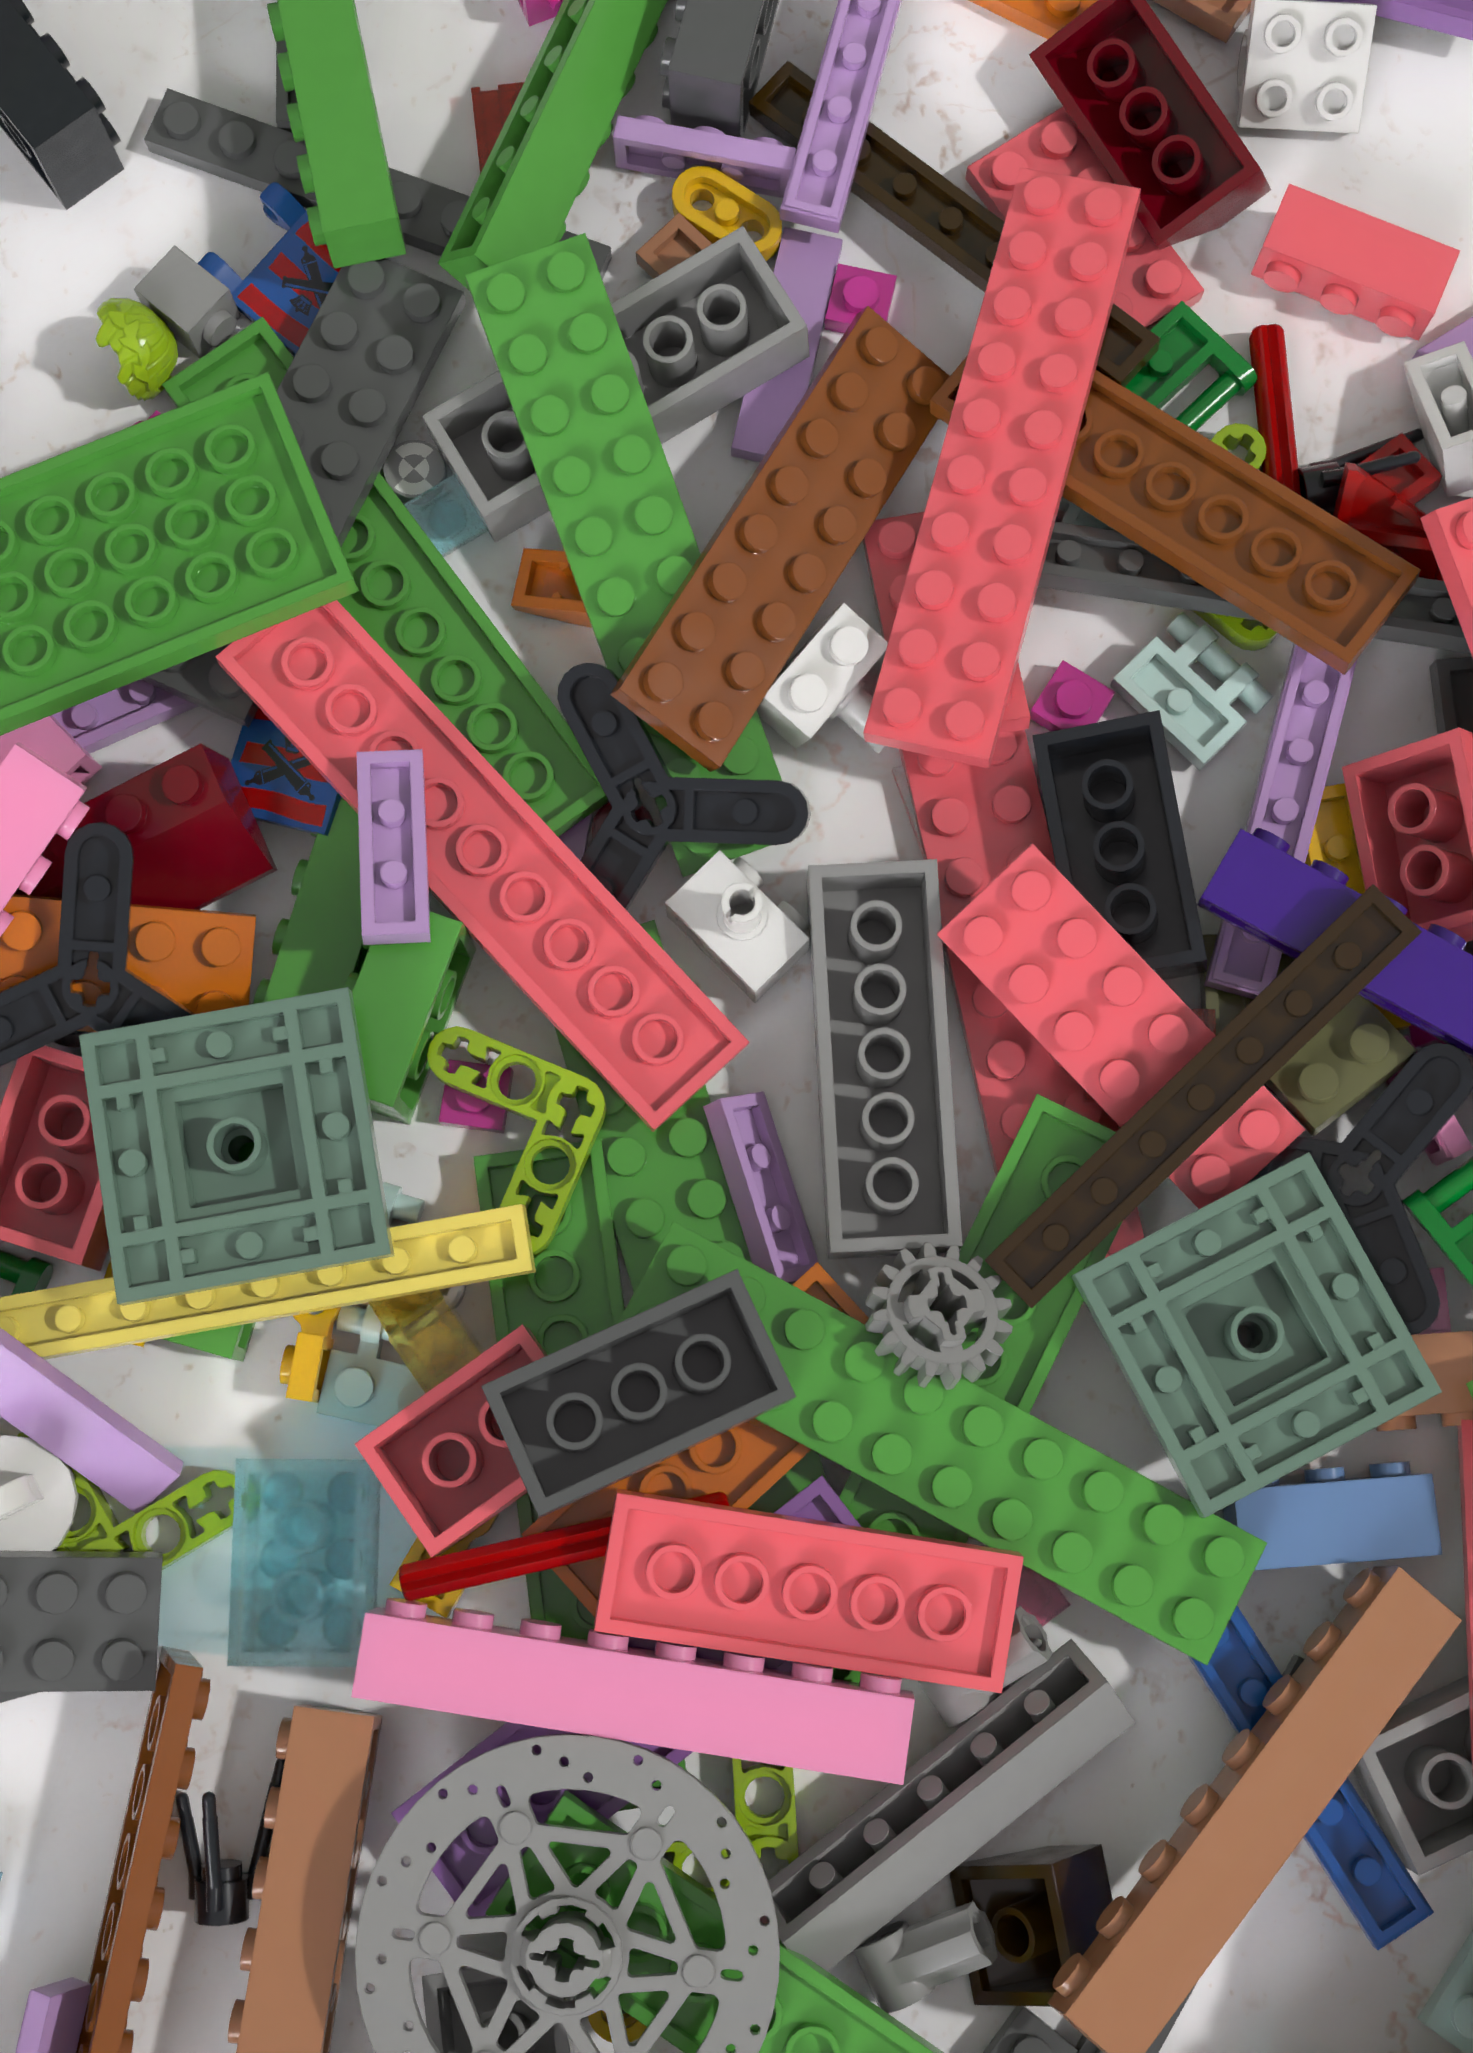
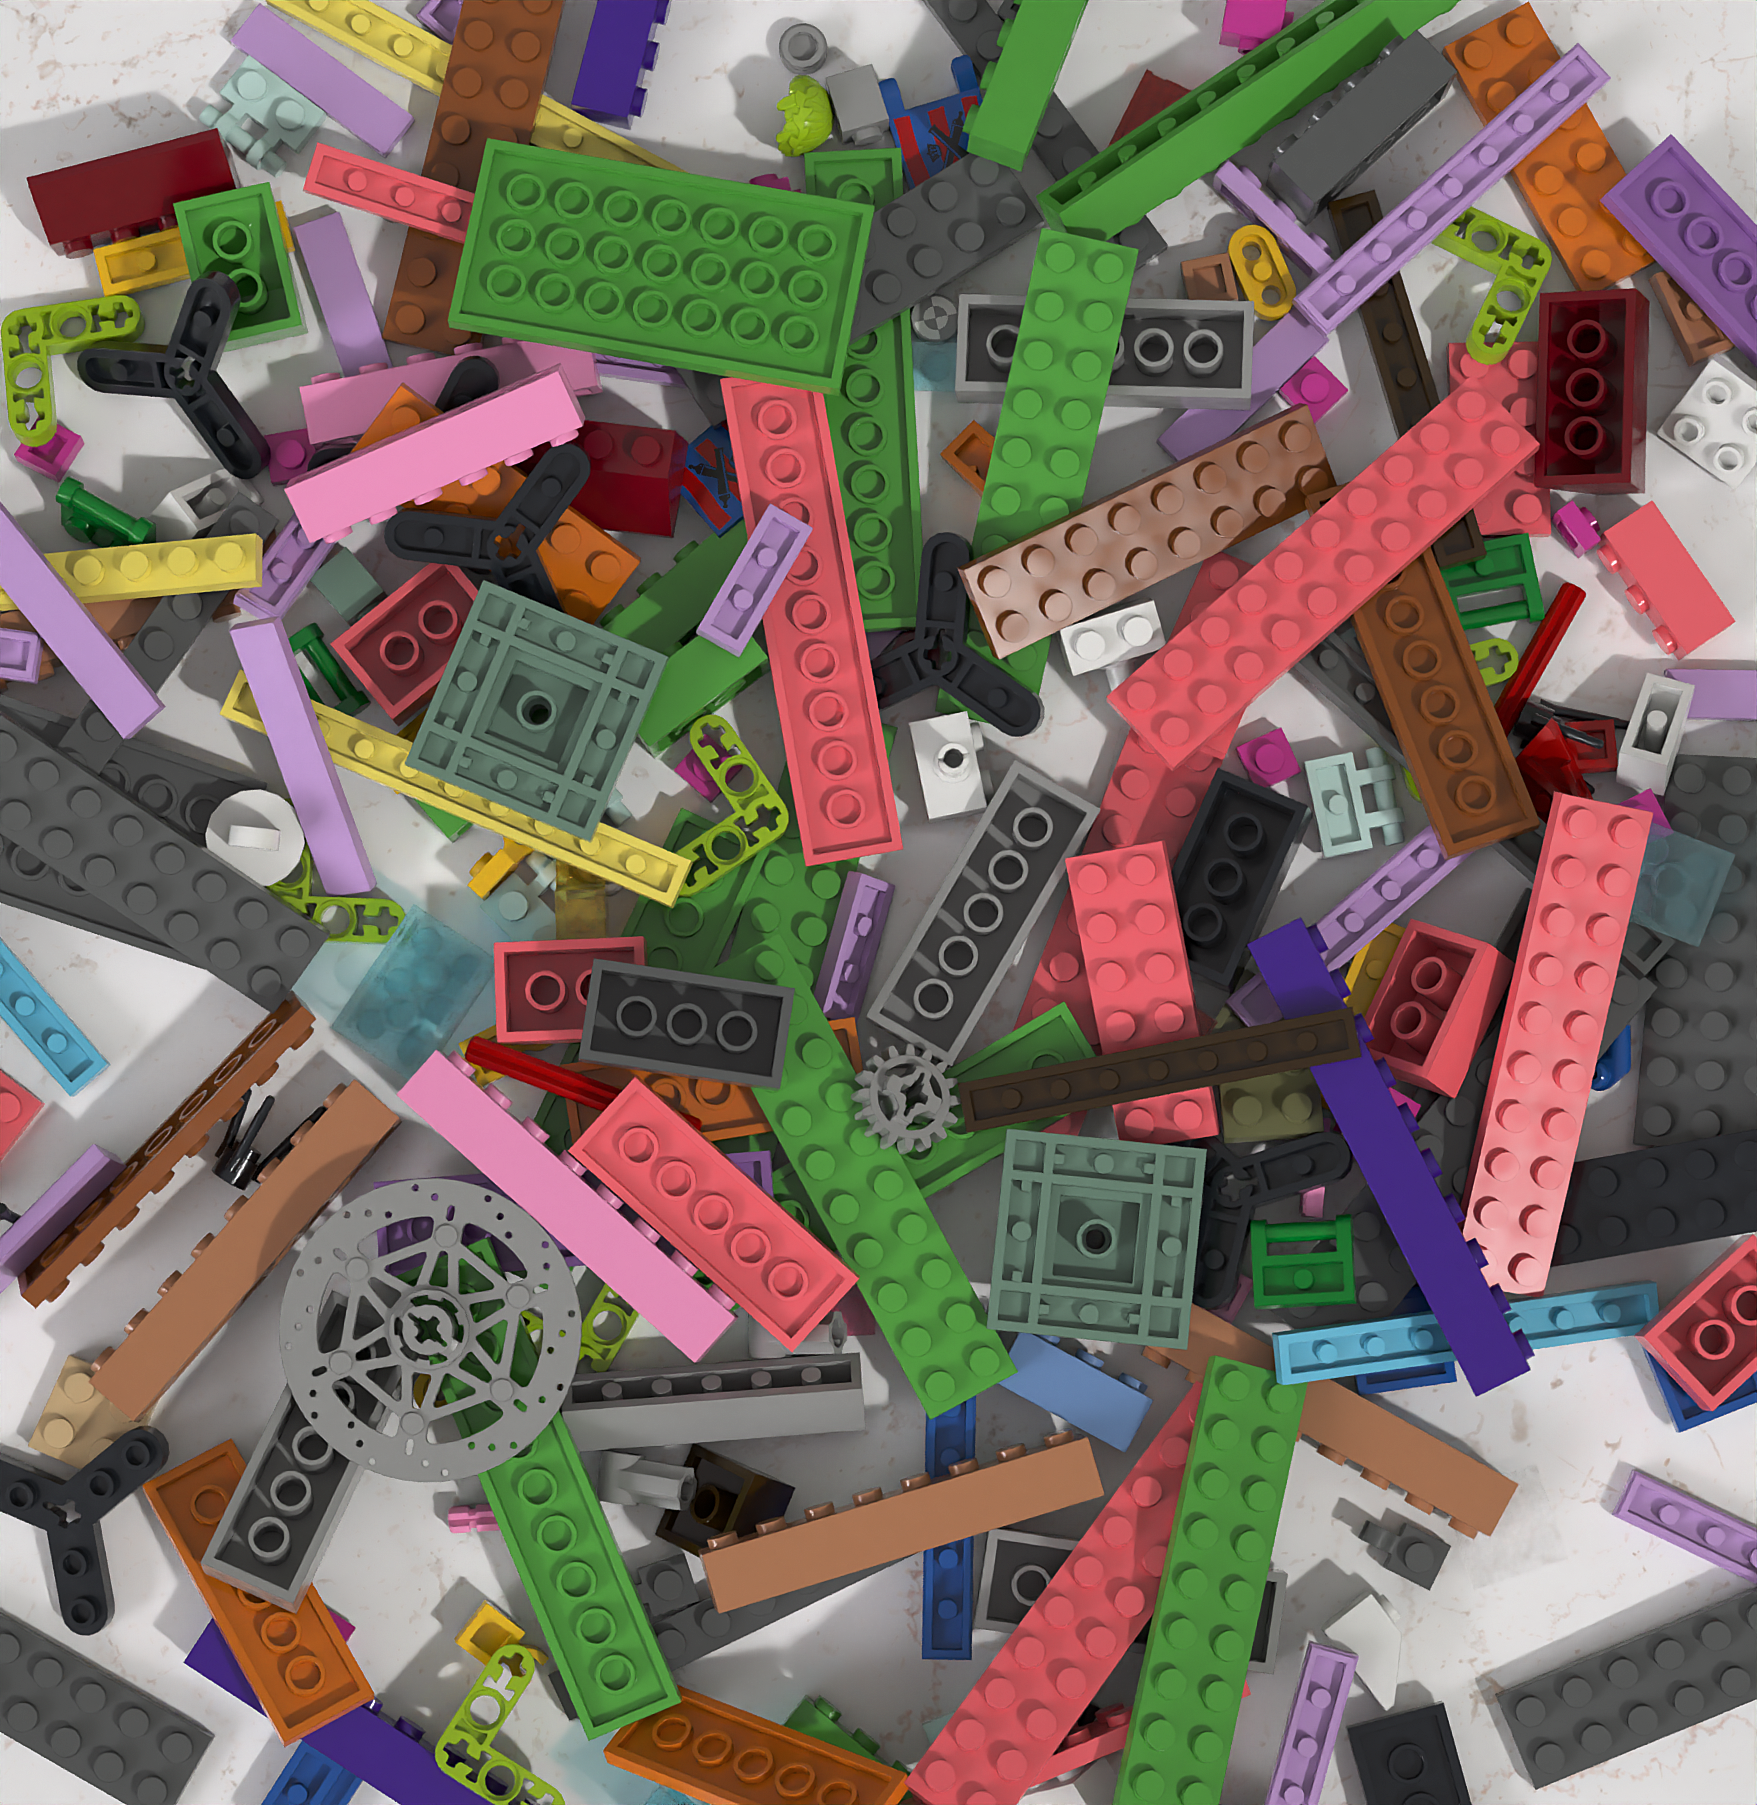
camera: 35 degrees right, 5 degrees up
none -> light grey tile [779,23,827,75]
none -> lime beam [1431,206,1552,365]
none -> dark pink plate [1551,500,1601,559]

